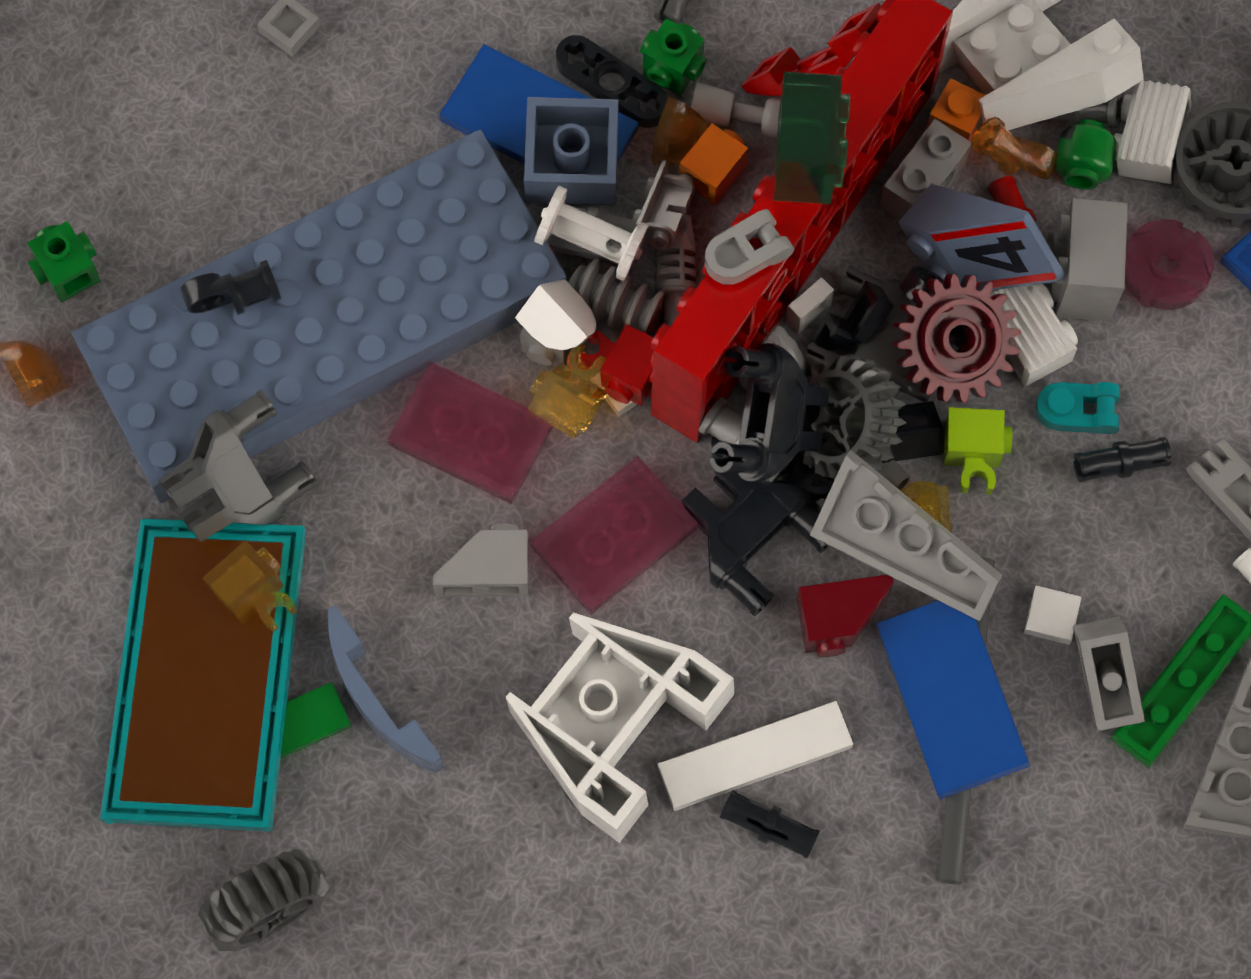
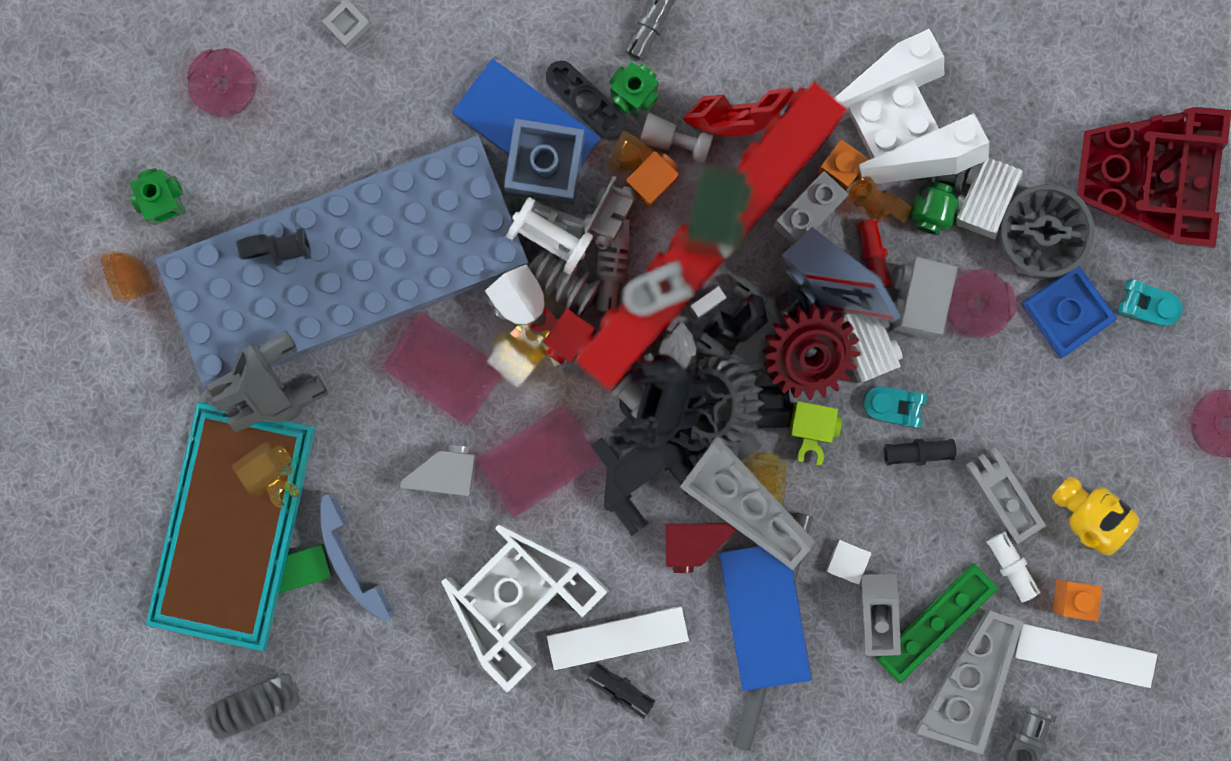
camera: 10 degrees right, 15 degrees up
none -> clear pink plate [187,48,258,118]

